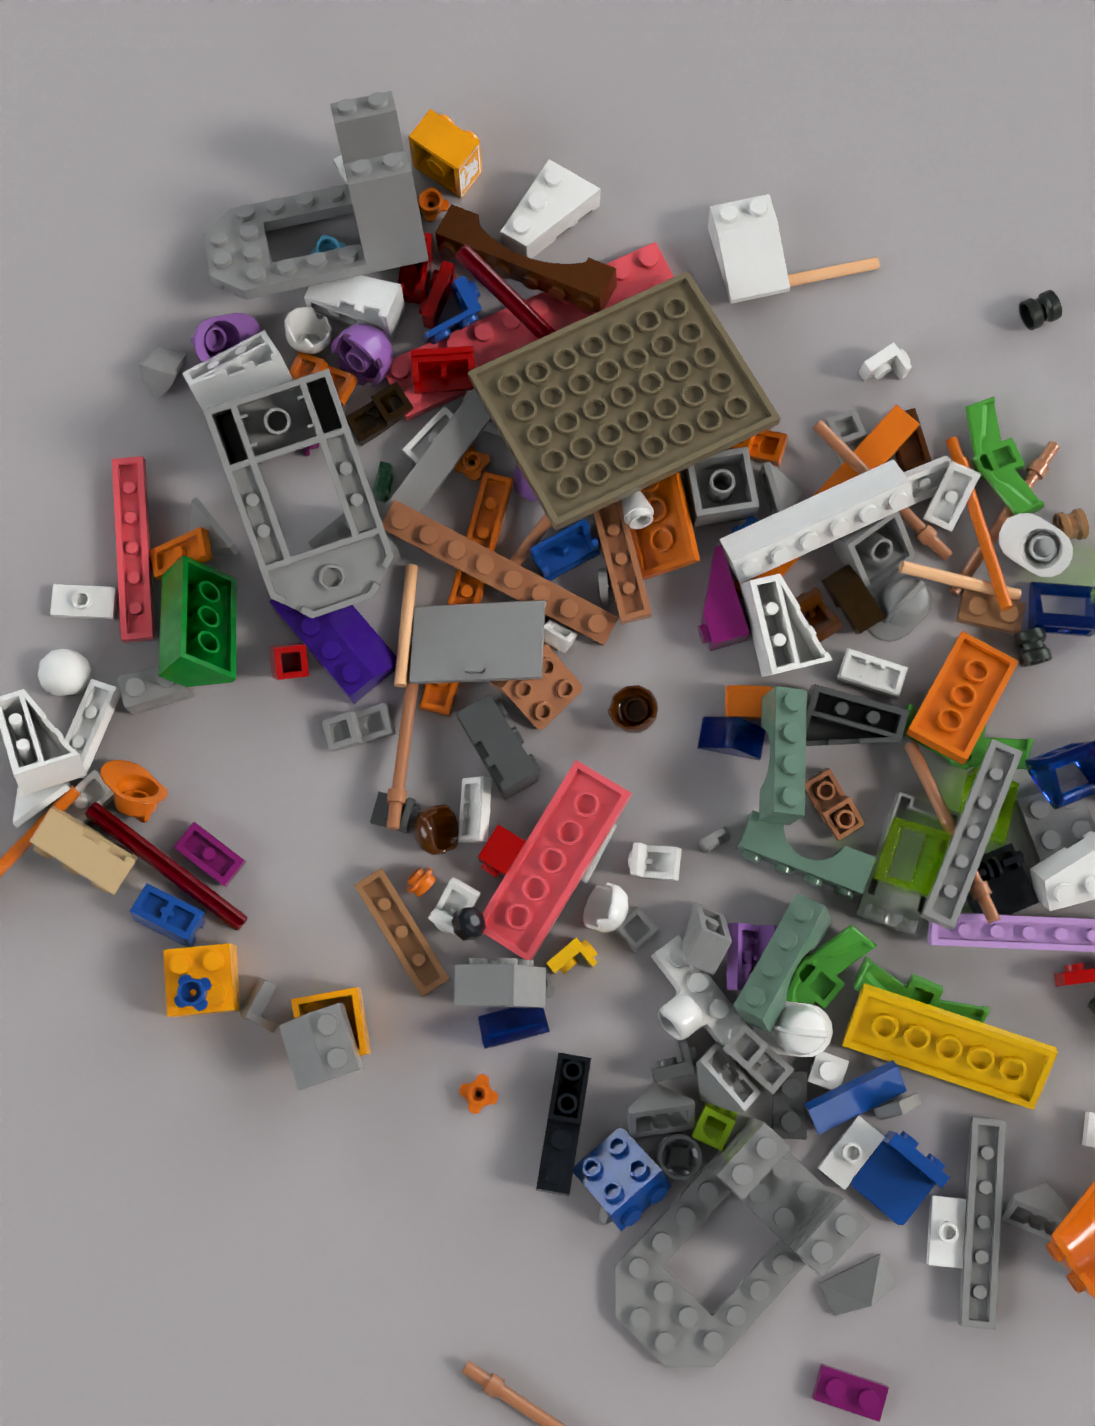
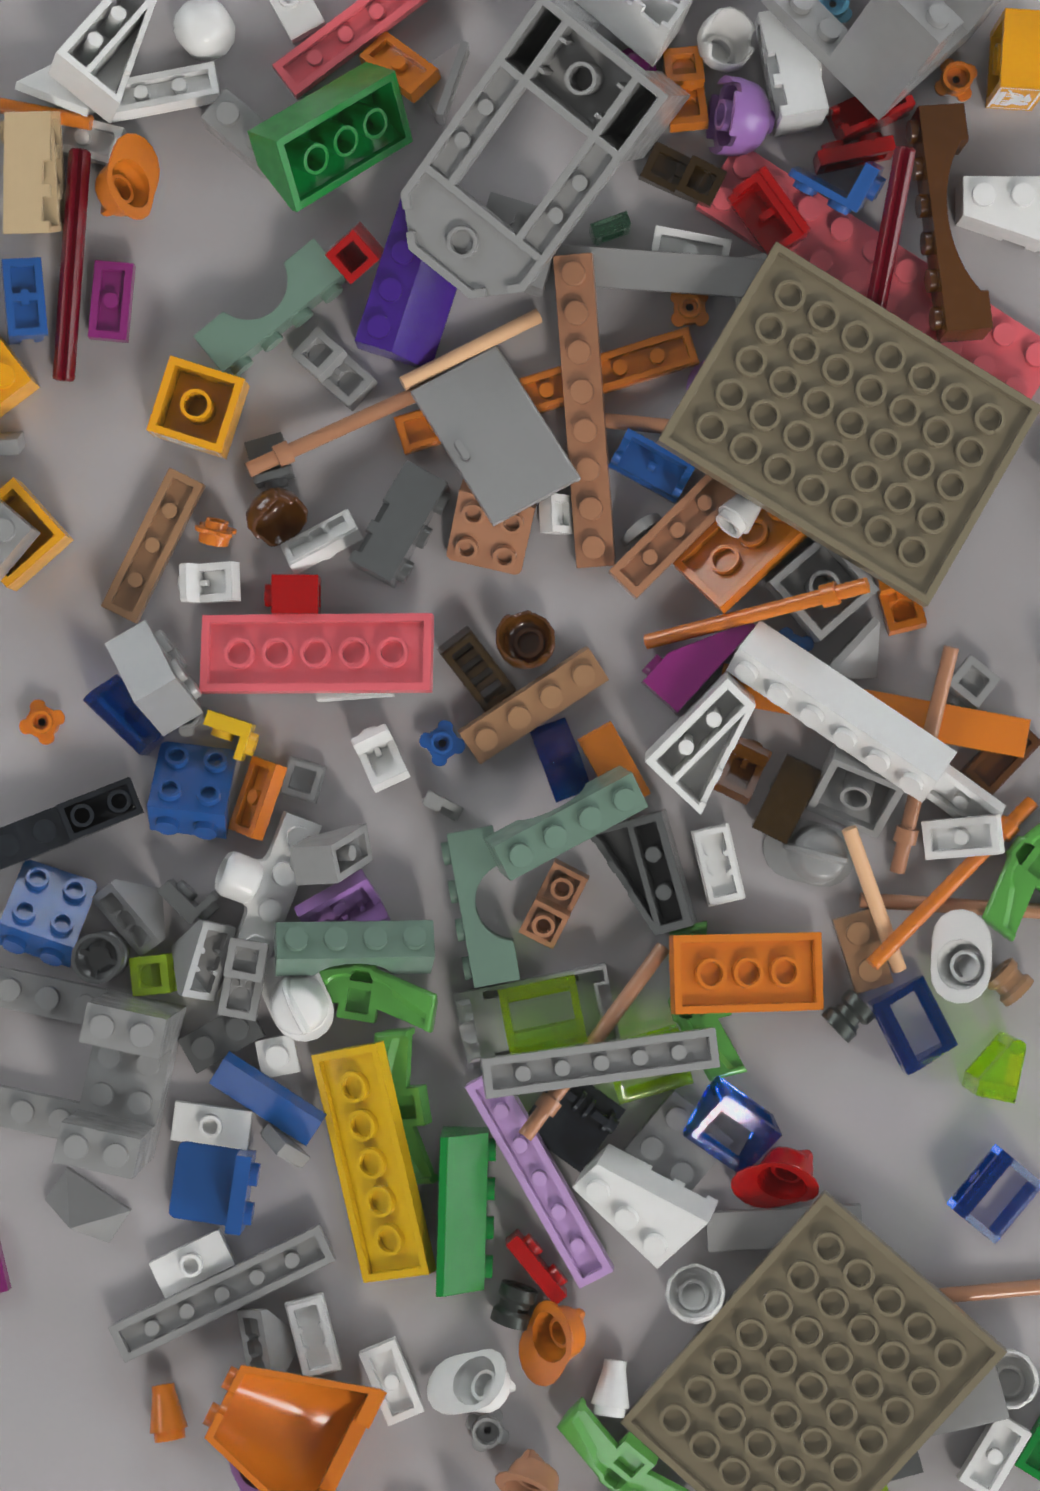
camera: 60 degrees right, 10 degrees up
black tile [452,907,486,941] -> none
white hair [583,882,629,933] -> none
none -> light orange brick [146,355,250,460]
none -> blue bracket [147,741,237,840]
none -> orange cone [150,1382,188,1443]
none -> sand green arch [193,238,346,377]
none -> orange plate [227,756,287,841]
none -> white plate [284,1292,343,1377]
none -> blue plate [419,720,465,766]
none -> green slope [436,1126,496,1297]
none -> dark brown slope [437,626,517,712]
none -> medium nougat plate [457,646,609,765]
none -> orange bar [643,577,870,649]

